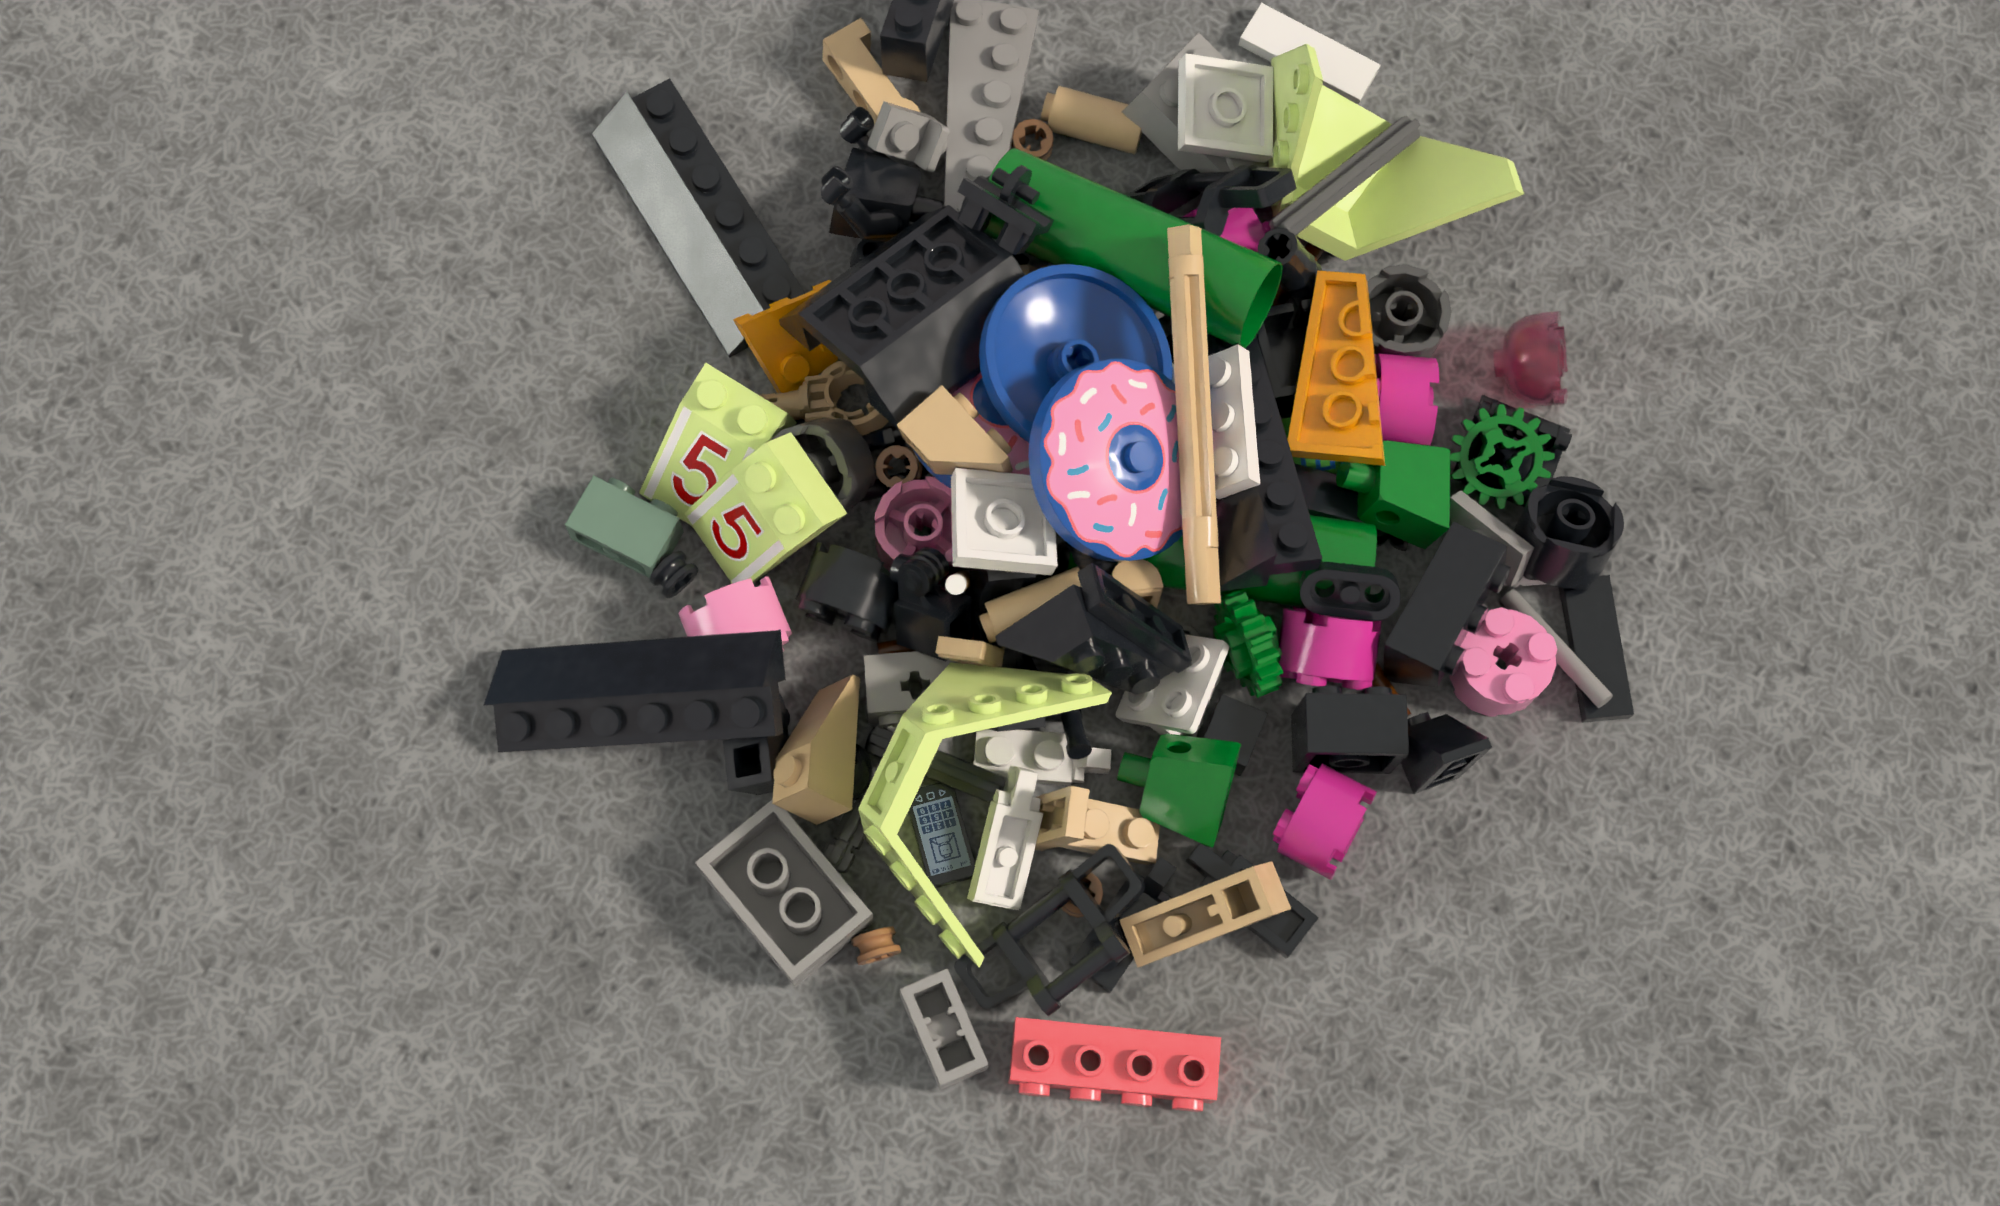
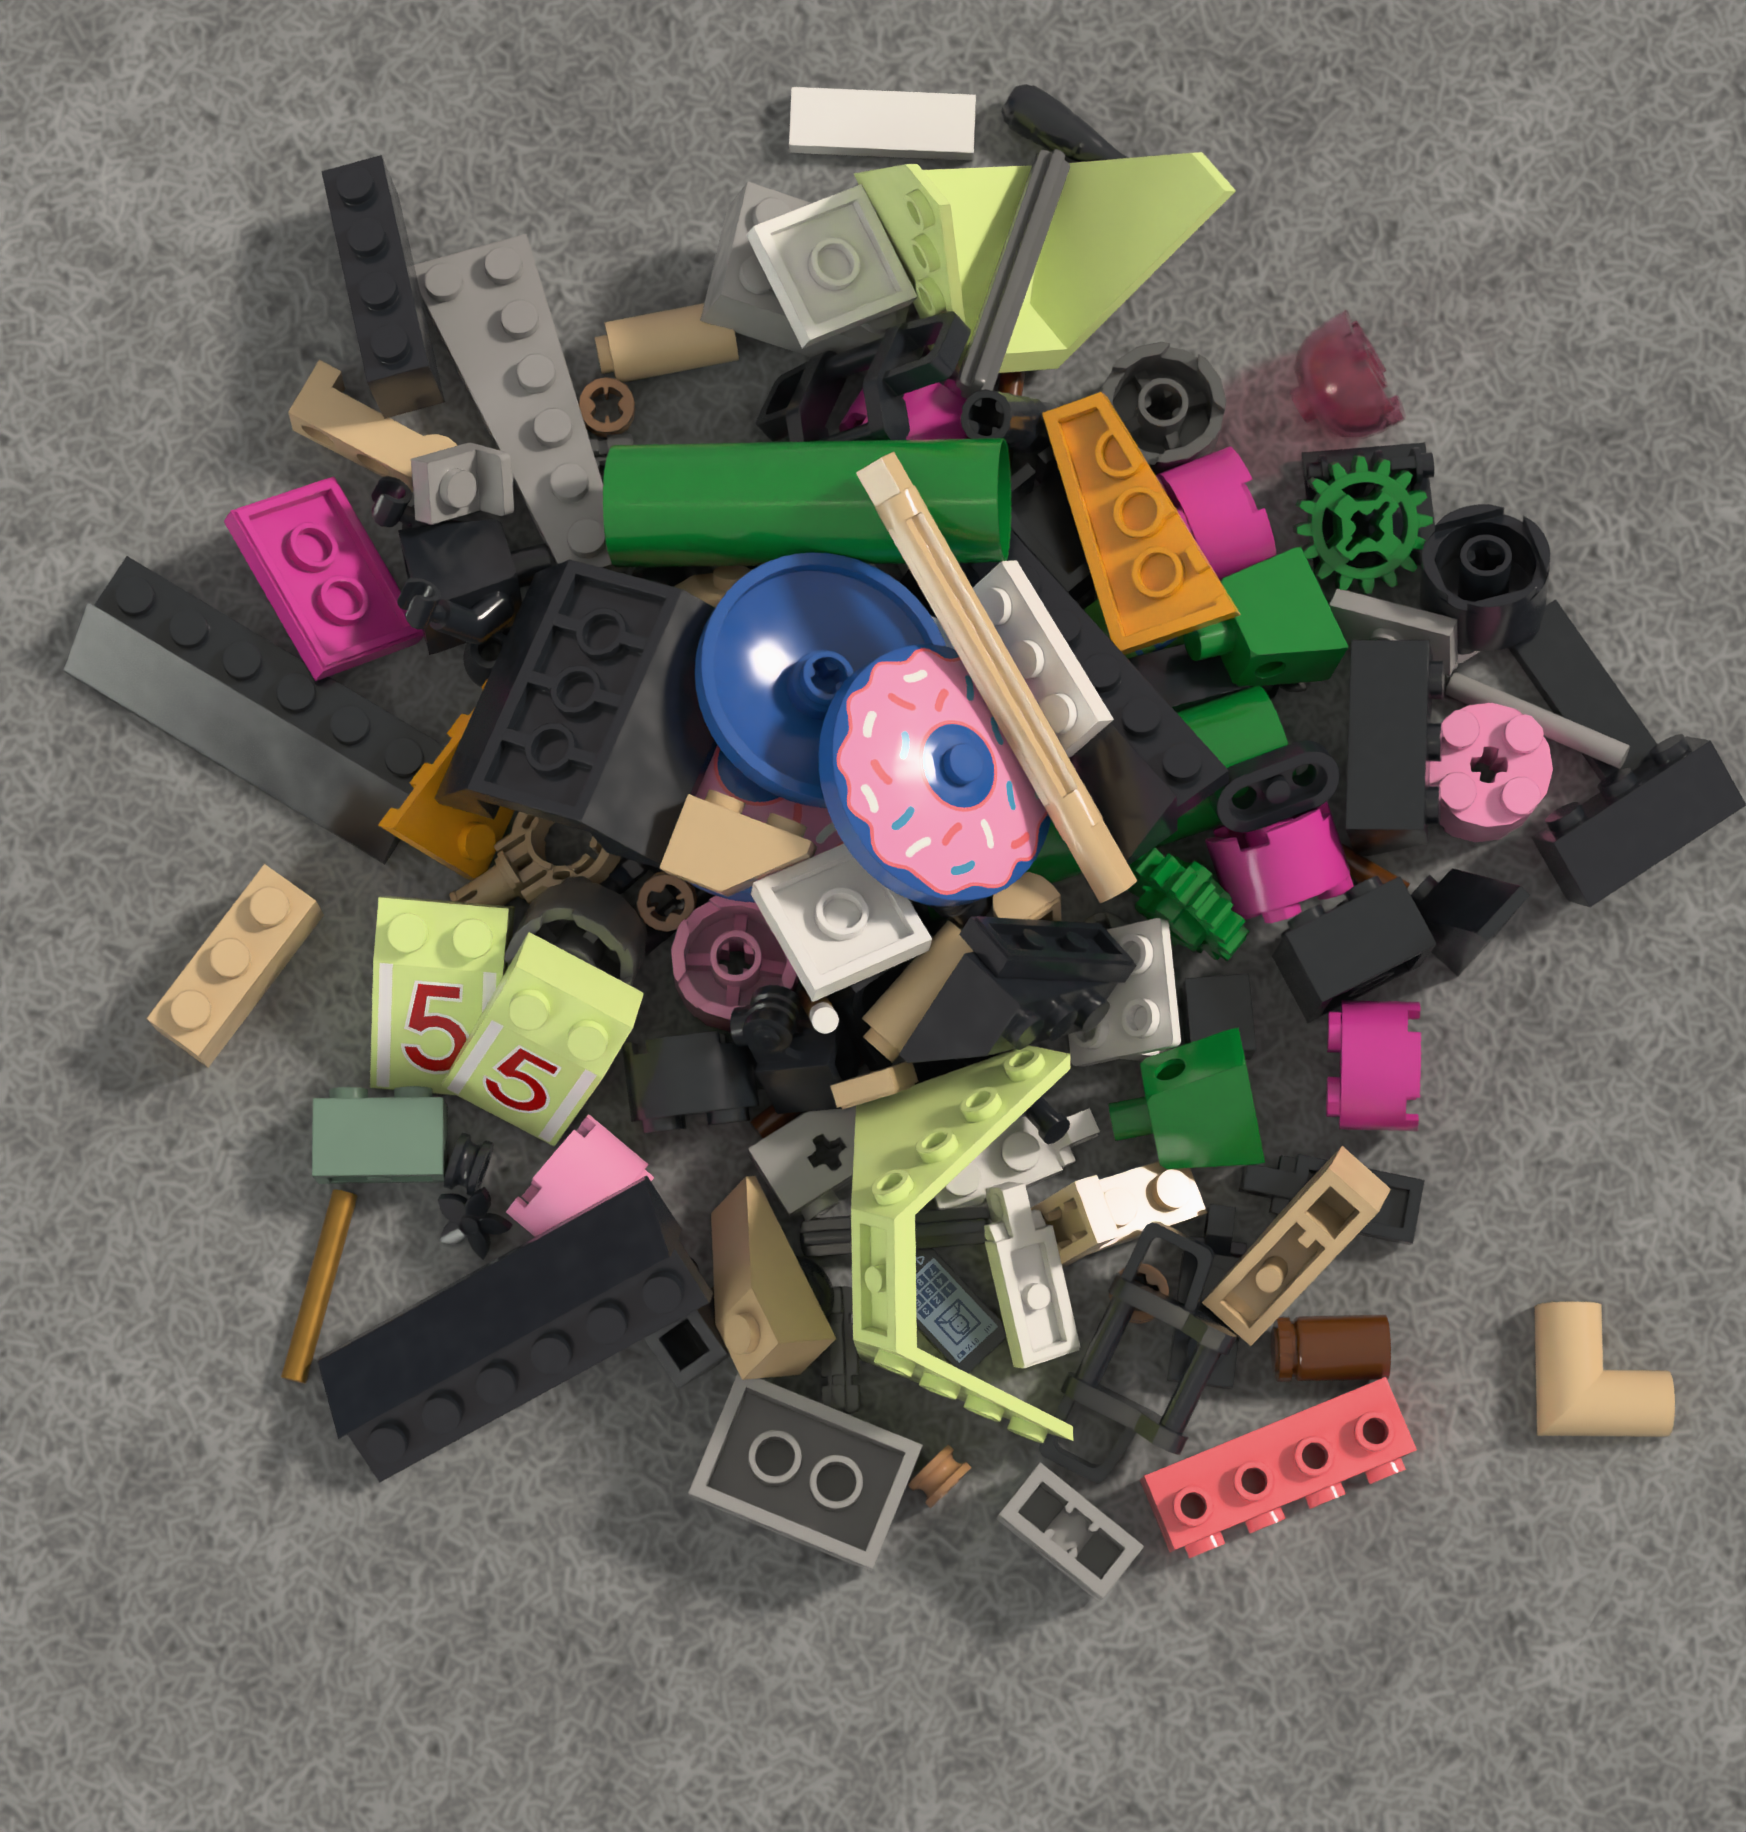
camera: 25 degrees left, 5 degrees up
black hips [957,165,1054,255] -> none
none -> tan brick [146,864,324,1068]
none -> dark pink tile [224,476,424,681]
none -> pearl gold bar [281,1189,358,1384]
none -> black plant [438,1187,513,1260]
none -> black piece [1001,84,1129,162]
none -> reddish brown piece [1271,1315,1391,1382]
none -> black brick [1531,734,1746,907]
none -> tan brick [1534,1302,1675,1437]

